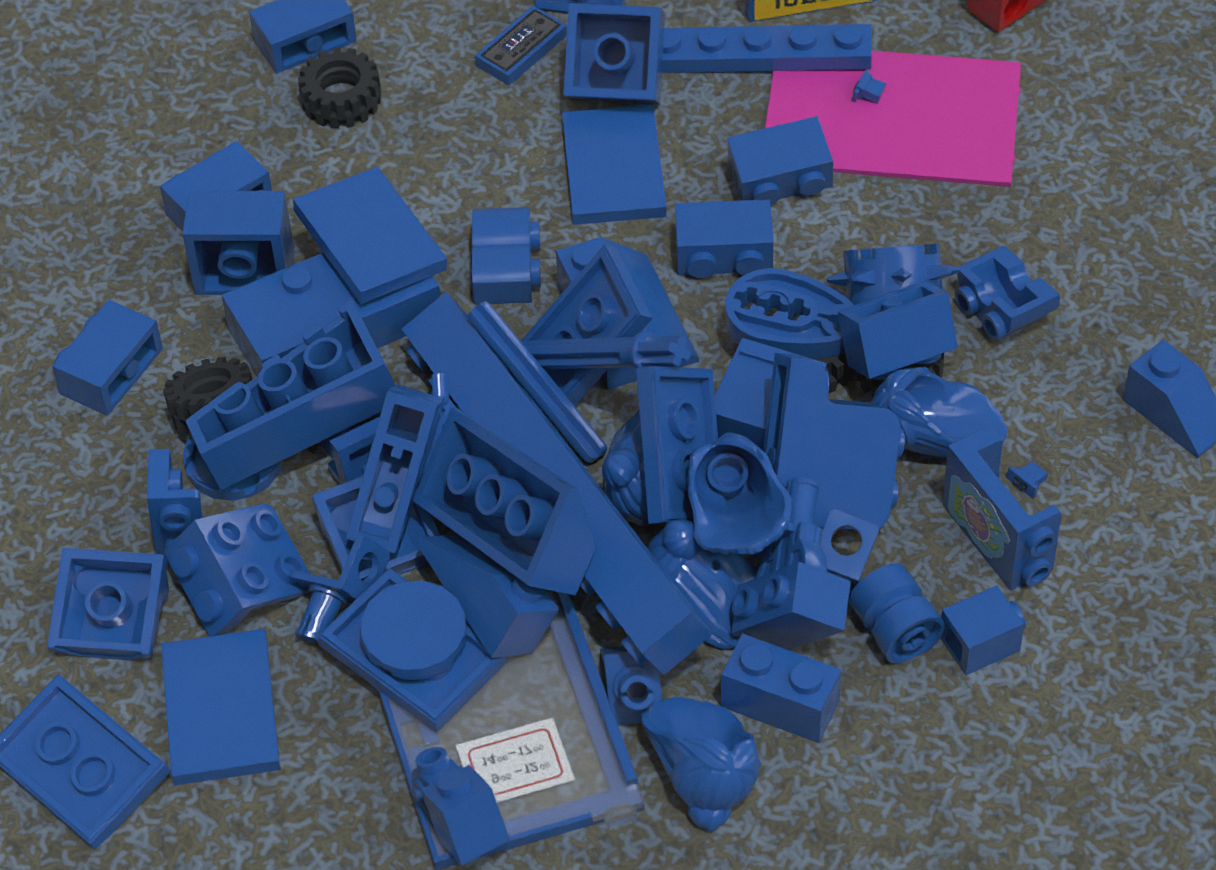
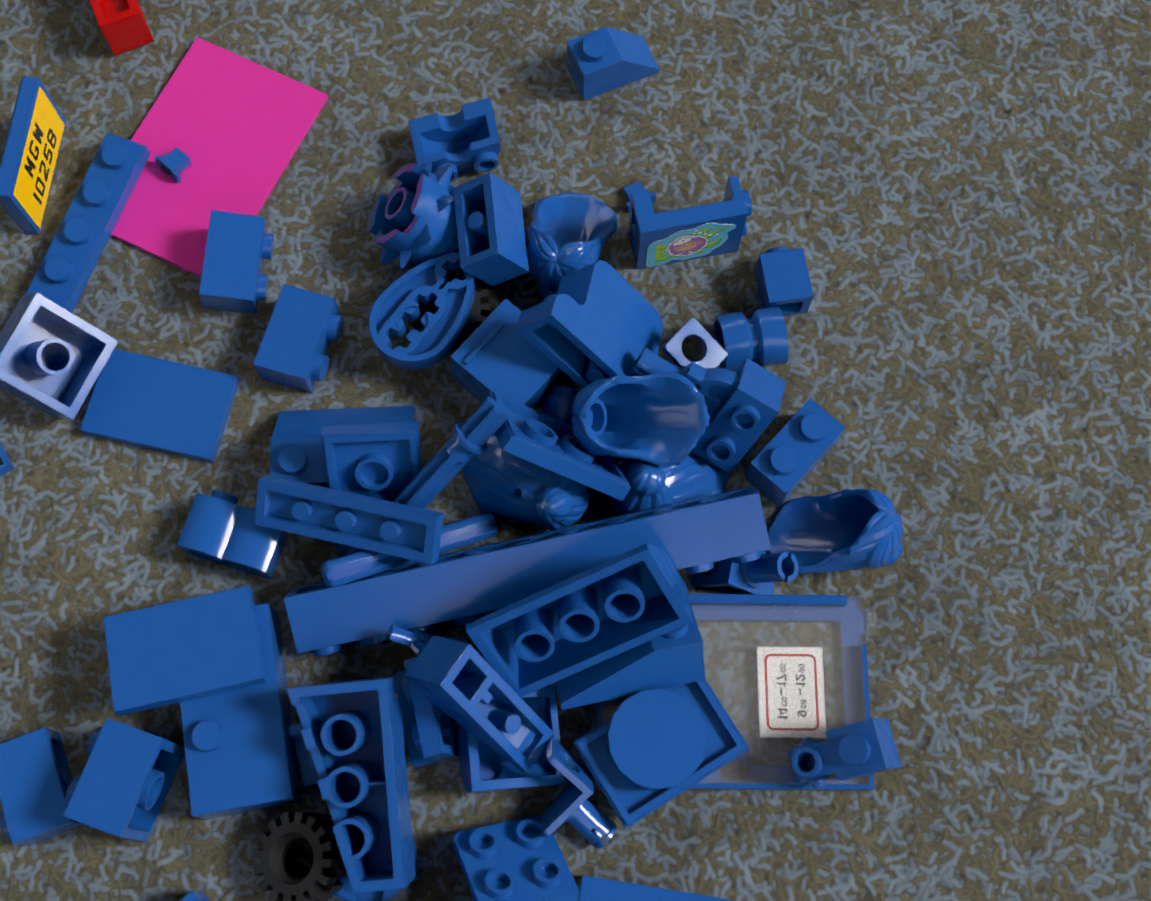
camera: 75 degrees left, 20 degrees up
none -> blue plate [254,475,444,564]

